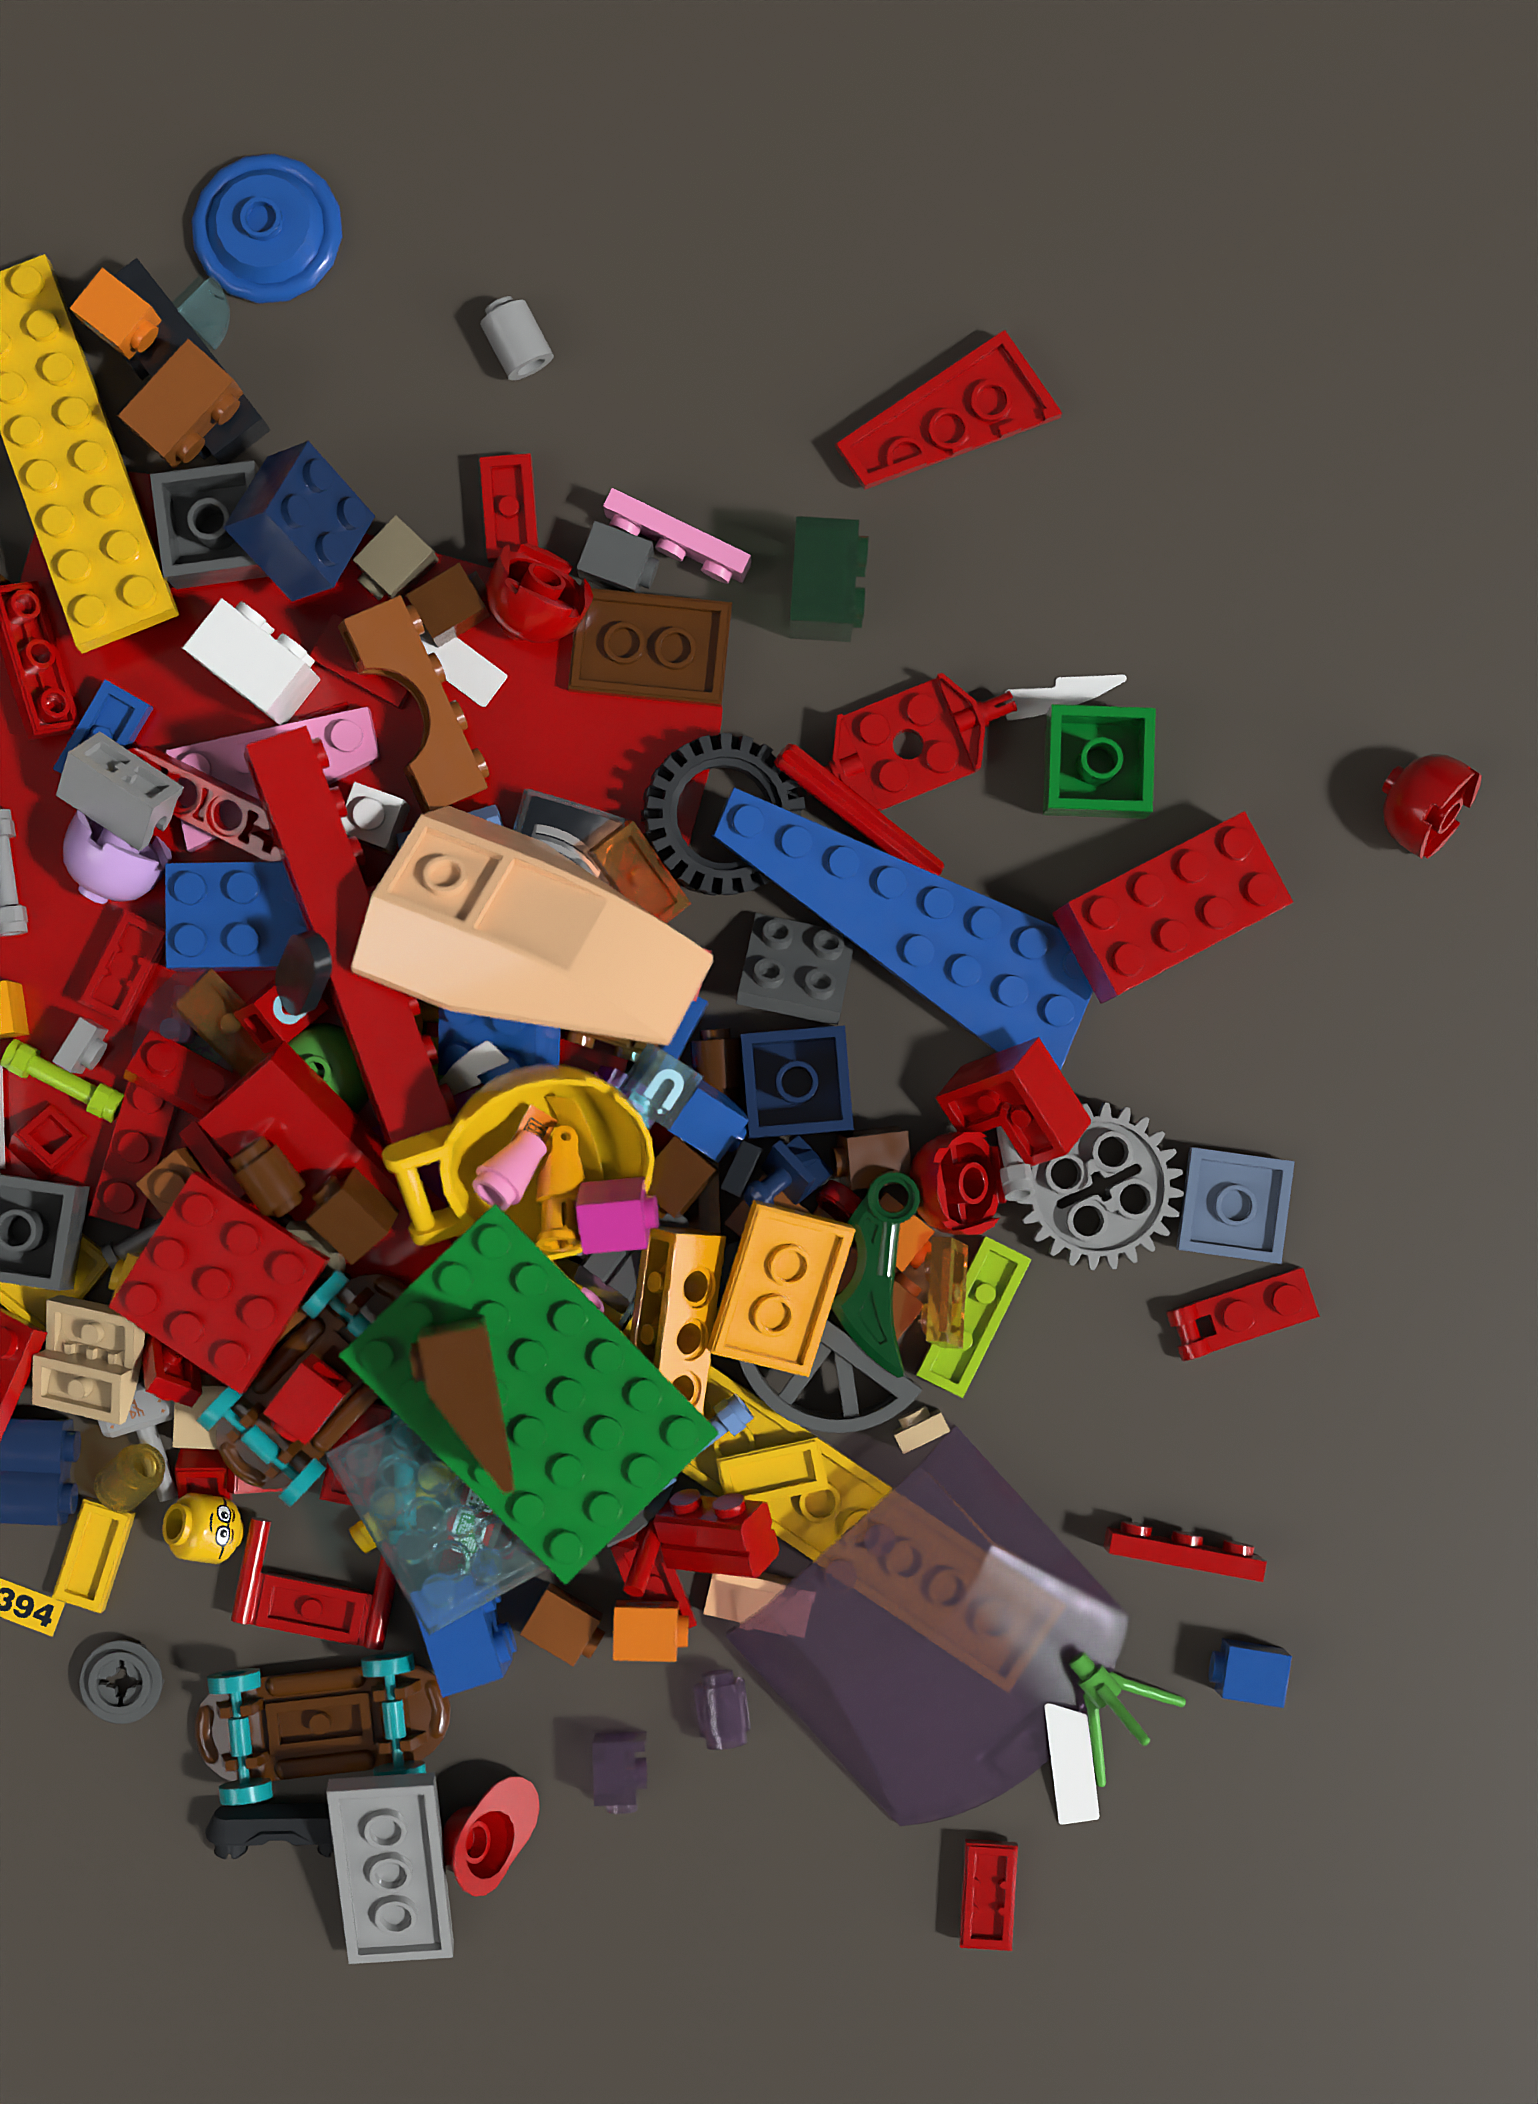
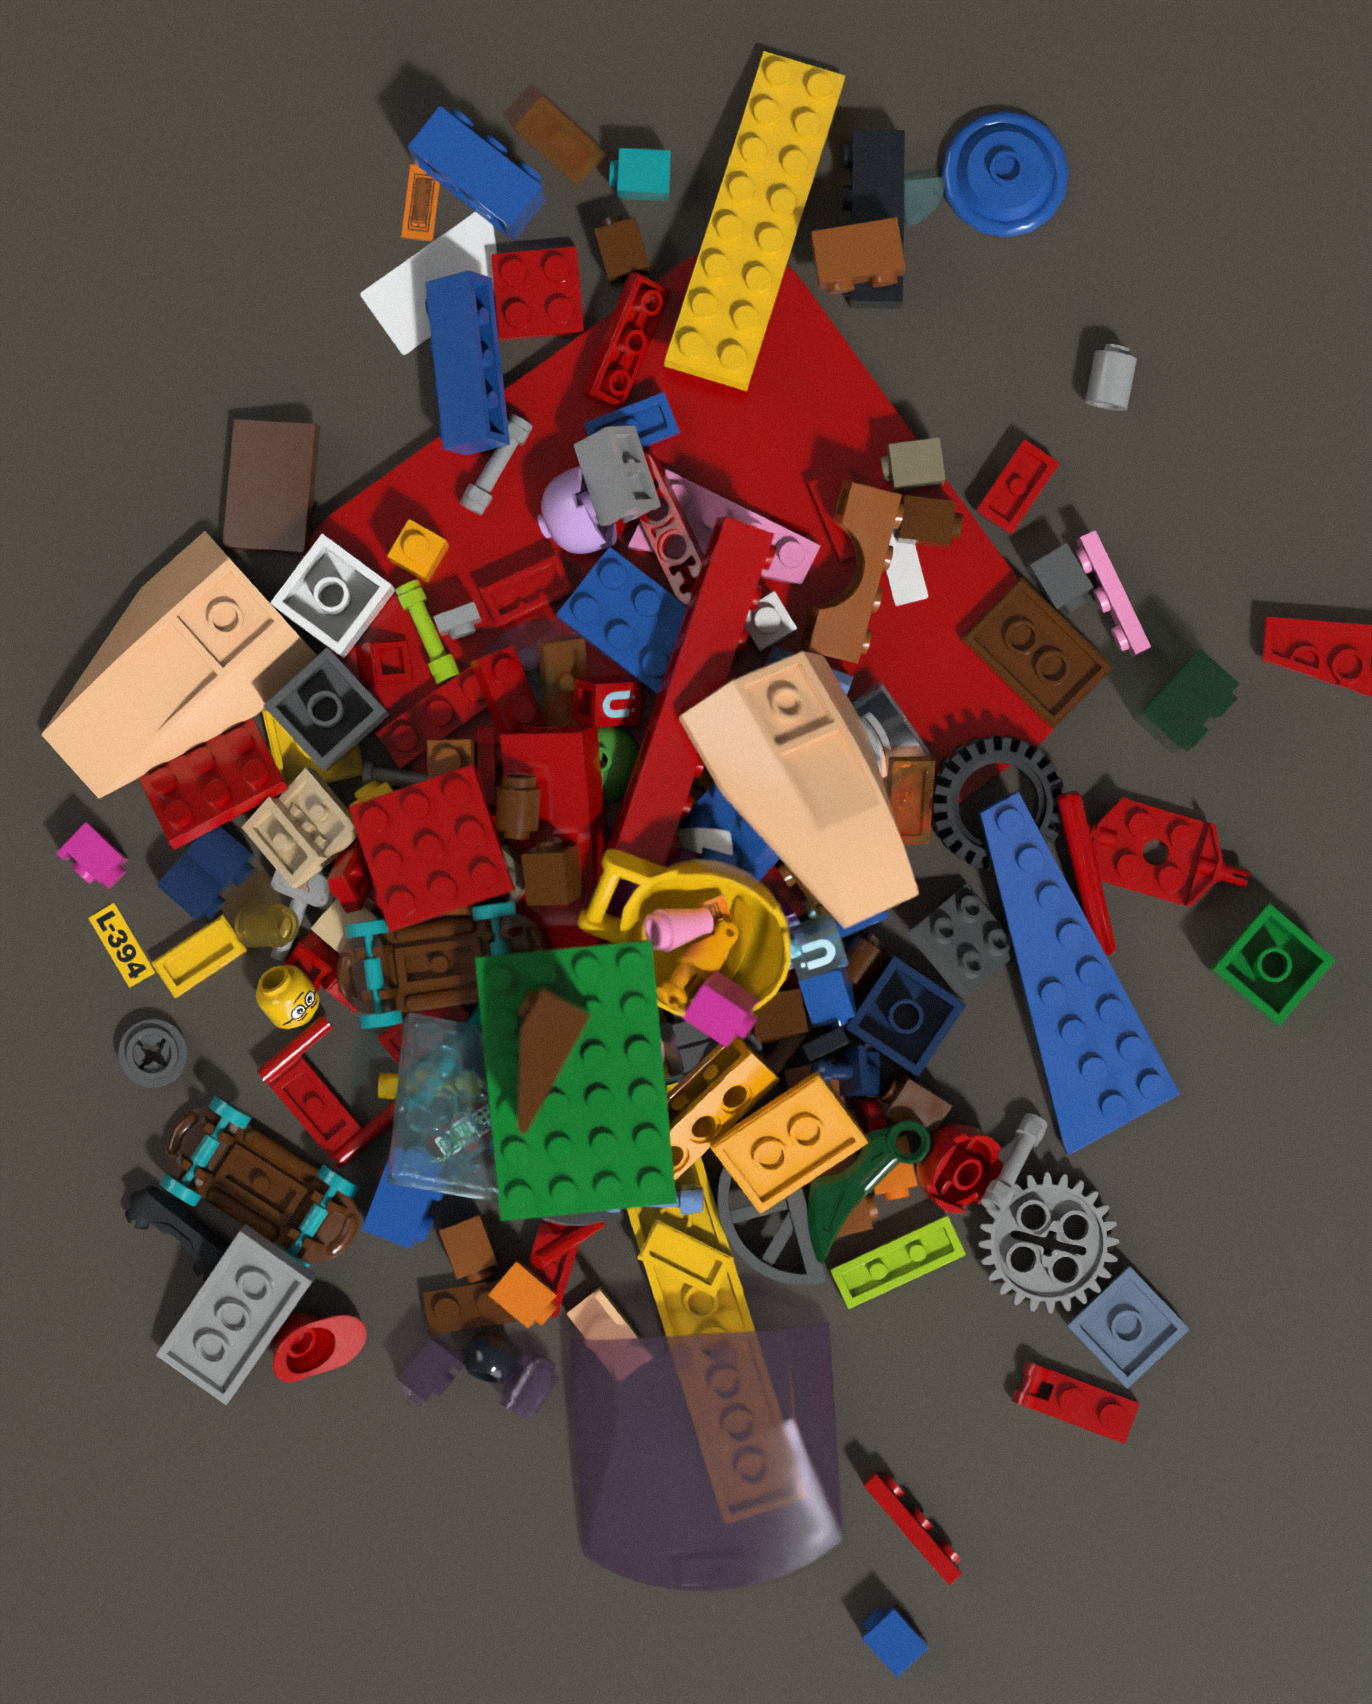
camera: 40 degrees right, 0 degrees up
orange brick [70,267,162,360] -> none
dark grey brick [150,460,269,589] -> none
white brick [183,598,321,725] -> none
dark blue brick [223,441,375,602] -> none
red brick [263,1353,354,1445] -> none
black tile [275,930,332,1016] -> none
red cylinder [486,544,594,643] -> none
red brick [653,1489,780,1579] -> none
tan plate [892,1406,950,1454] -> none
clear orange plate [921,1237,968,1349] -> none
red panel [935,1037,1091,1167] -> none
red plate [959,1839,1018,1951] -> none
white sticker [1005,675,1127,720] -> none
white sticker [1045,1703,1100,1825] -> none
red brick [1052,811,1294,1004] -> none
bright green plant [1068,1651,1186,1787] -> none
none -> reddish brown plate [423,1279,516,1335]
none -> black piece [463,1331,517,1384]

